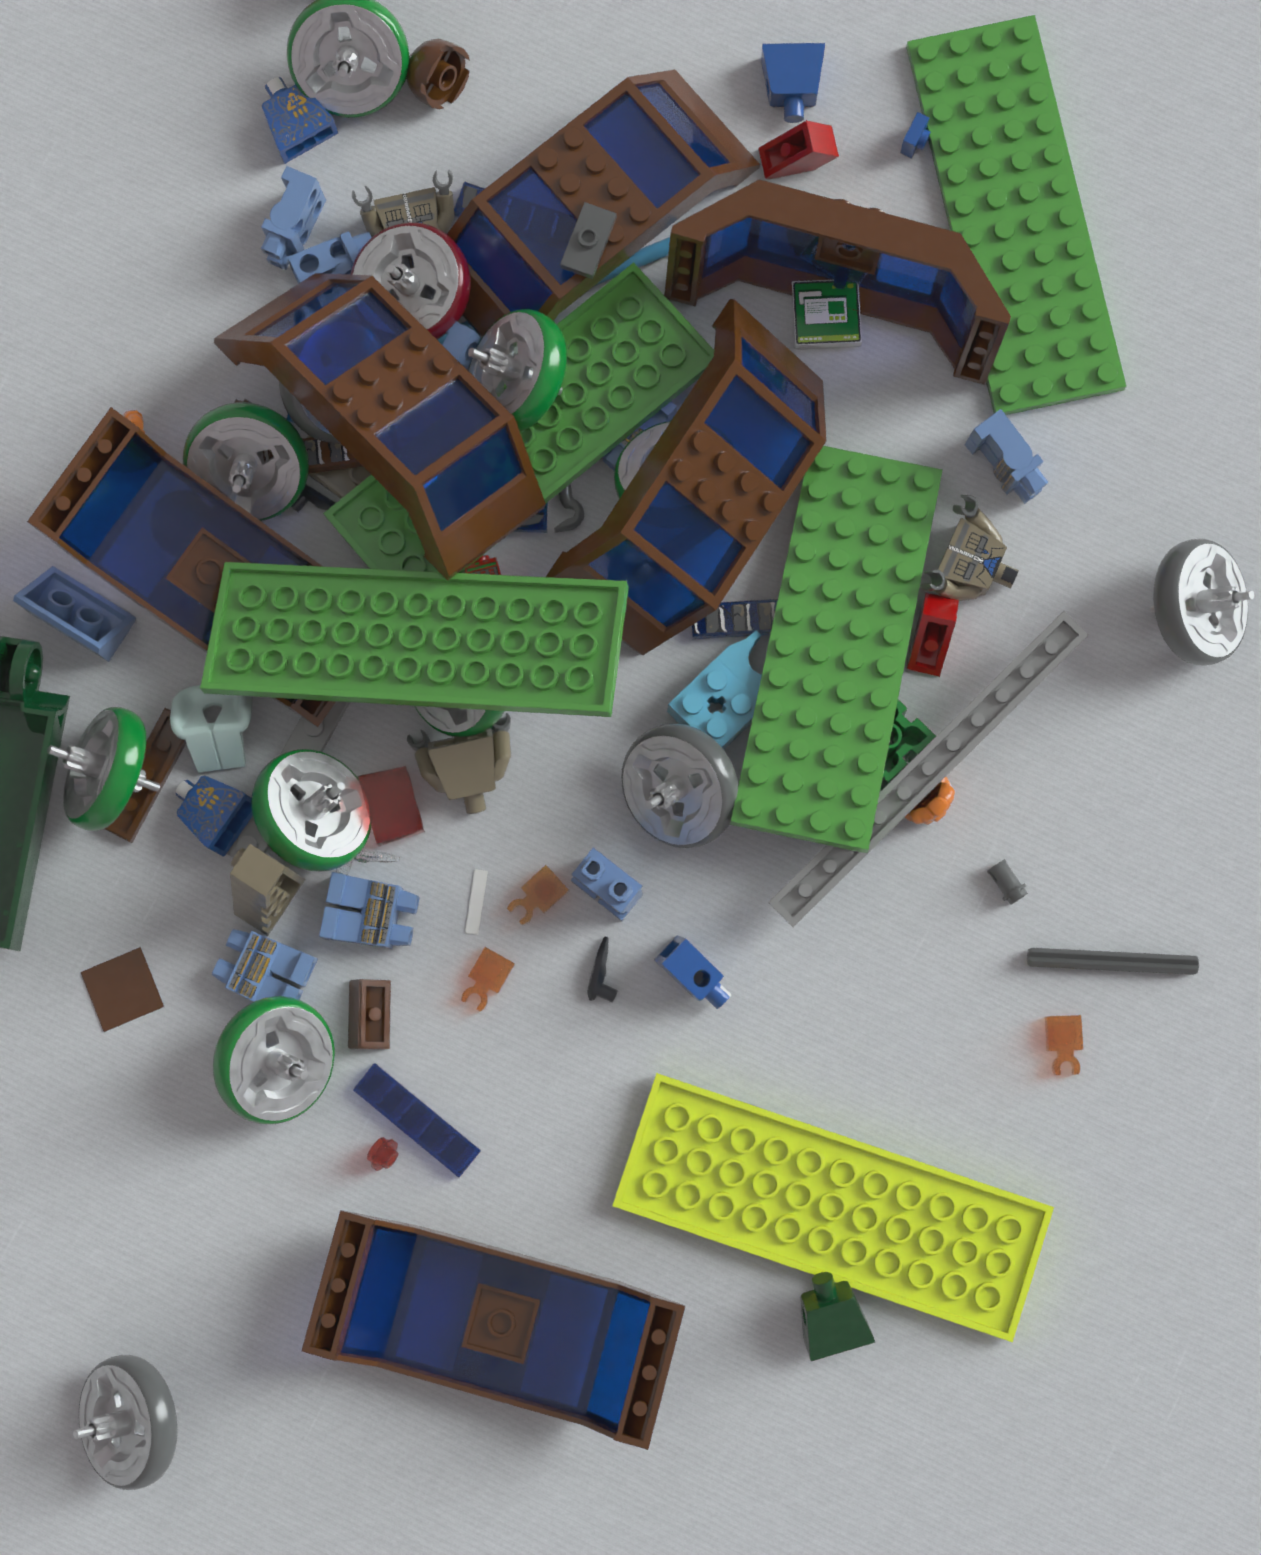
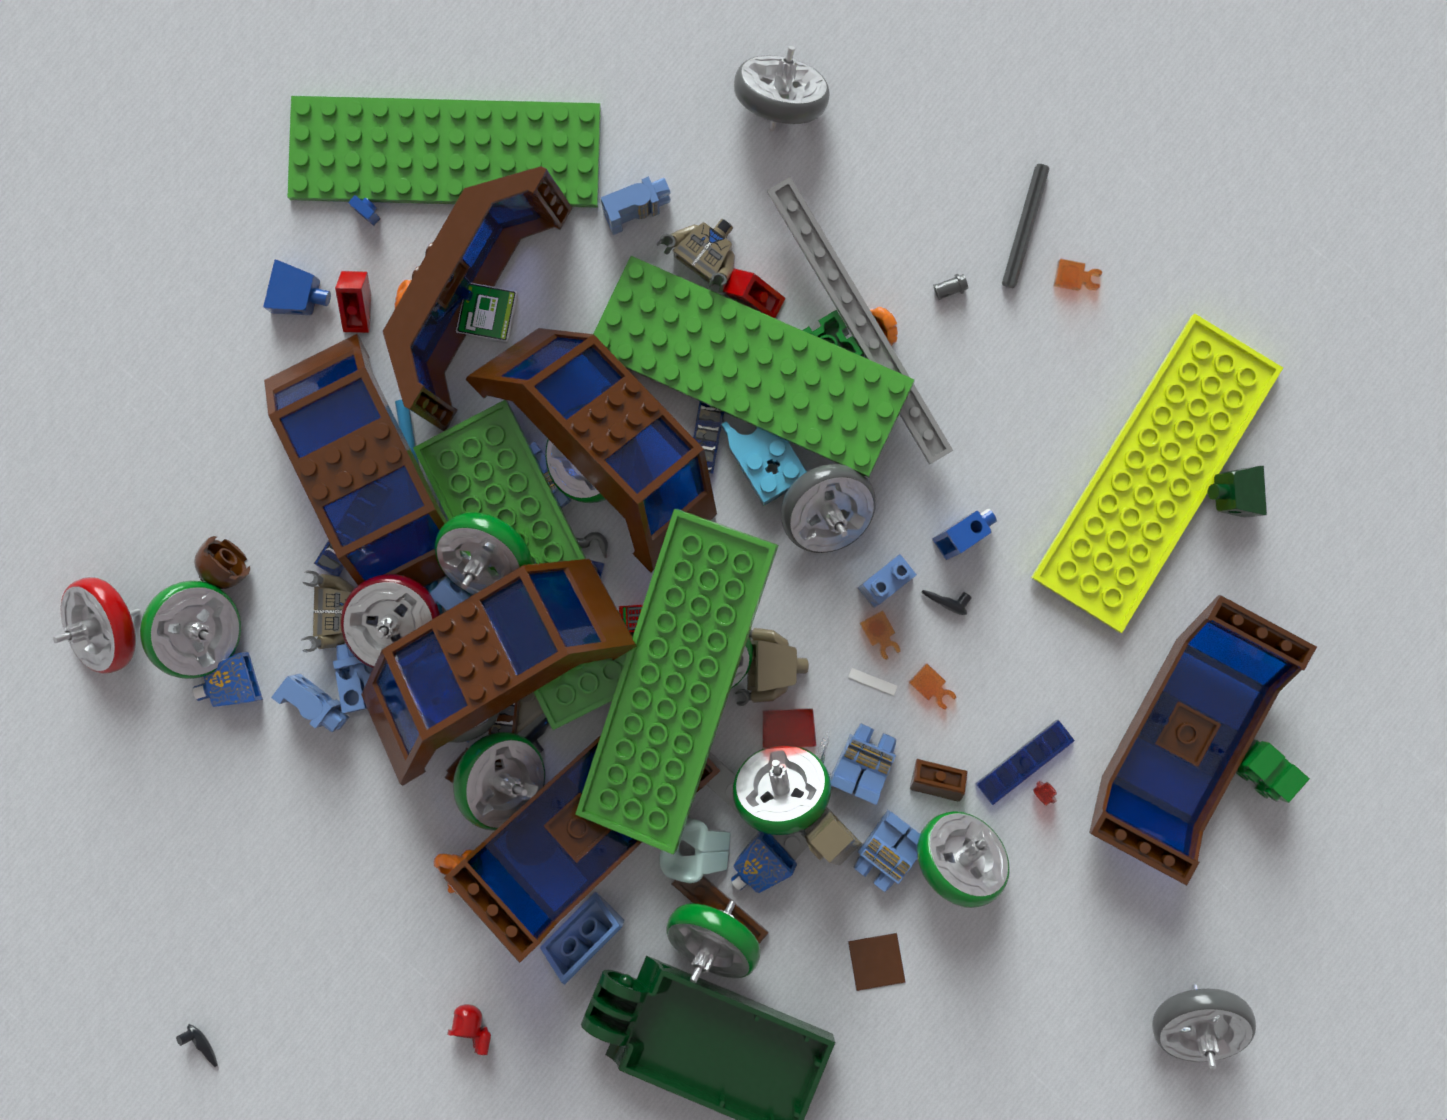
camera: 85 degrees left, 5 degrees up
dark grey plate [560,202,617,279] -> none
none -> green brick [1236,739,1310,803]

